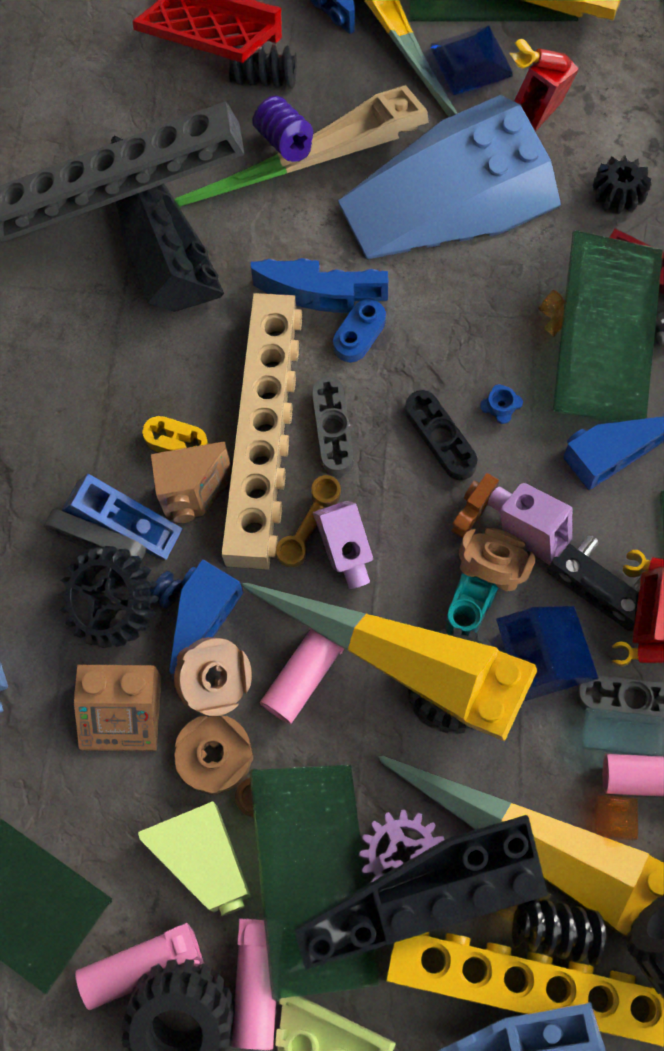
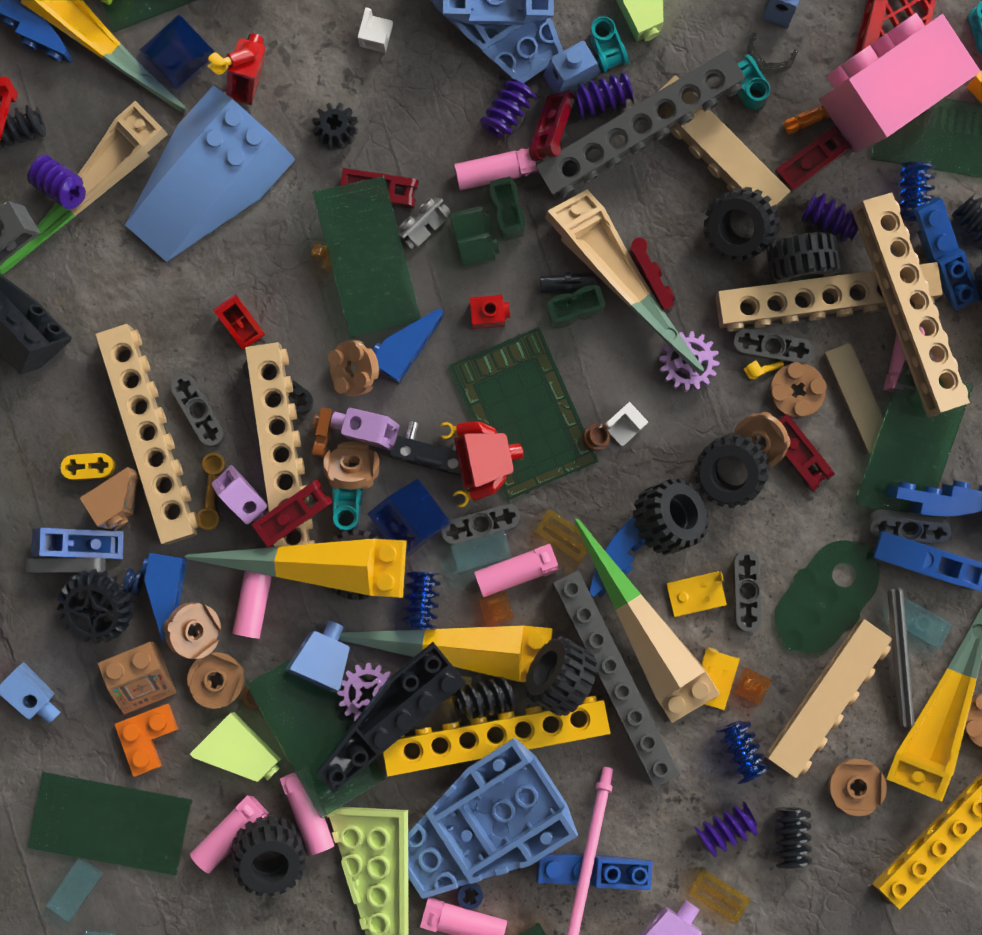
camera: 25 degrees left, 15 degrees up
blue slope [250,258,388,313] -> none
blue plate [333,299,386,362] -> none
blue plate [480,384,523,424] -> none
none -> orange plate [114,703,179,777]
none -> red slope [213,294,265,350]
none -> tan brick [245,342,315,547]
none -> dark red plate [251,480,333,548]
none -> medium blue torso [285,621,349,692]
none -> medium nougat plate [328,340,379,396]
none -> clear blue piece [402,571,441,630]

